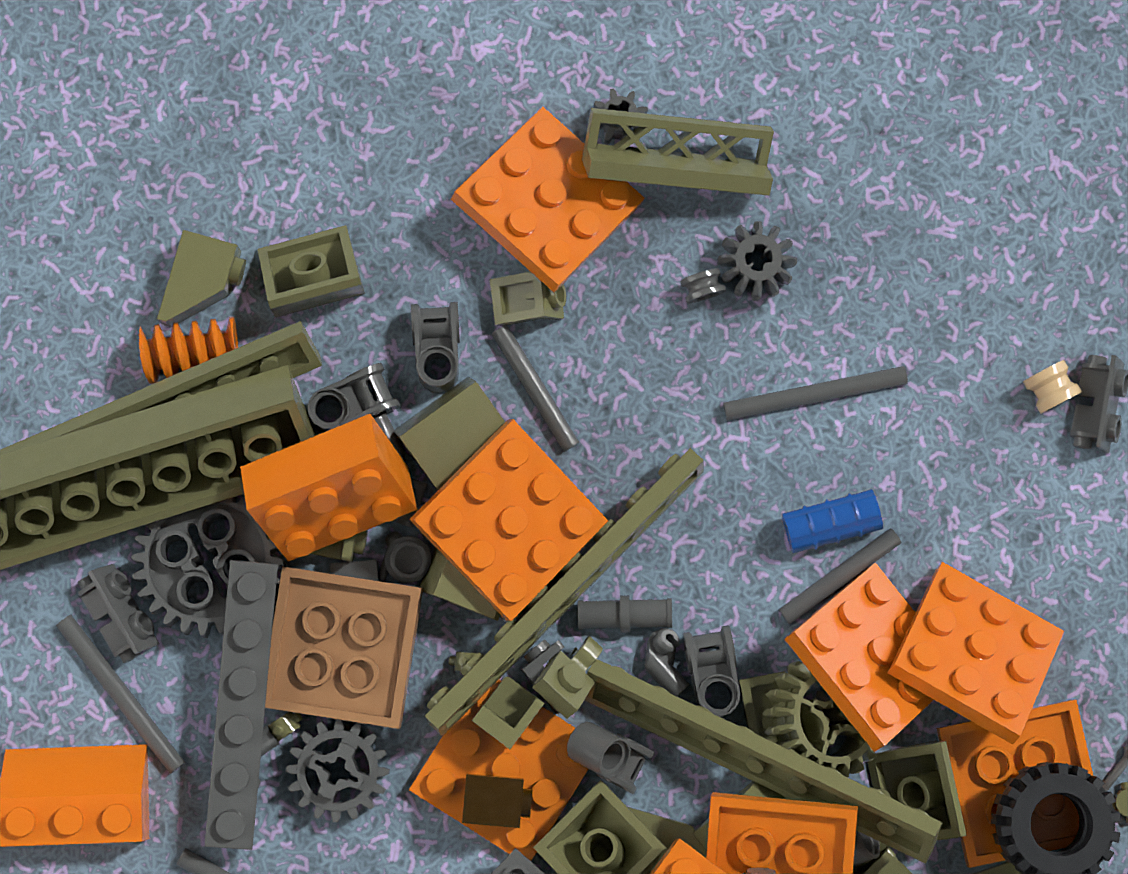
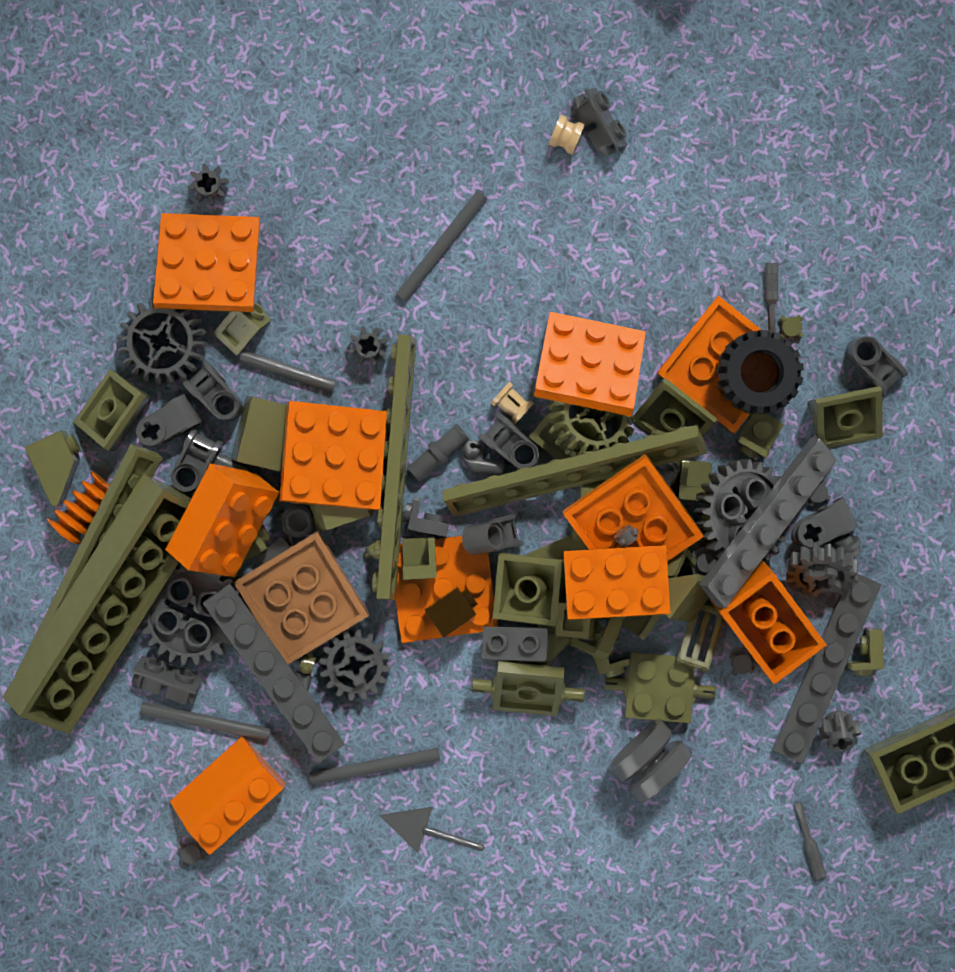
camera: 25 degrees left, 5 degrees up
olive plate [532,636,603,719] -> none
olive fence [582,108,774,196] -> none
dark grey bush [680,268,726,304] -> none
dark grey gear [717,221,797,301] -> none
dark grey bar [778,528,902,625] -> none
blue axle [782,489,883,554] -> none
orange plate [888,562,1064,745] -> none
none -> dark grey gear [117,298,207,386]
none -> dark grey piece [136,394,202,448]
none -> dark grey gear [349,326,389,366]
none -> tan bush [491,381,534,425]

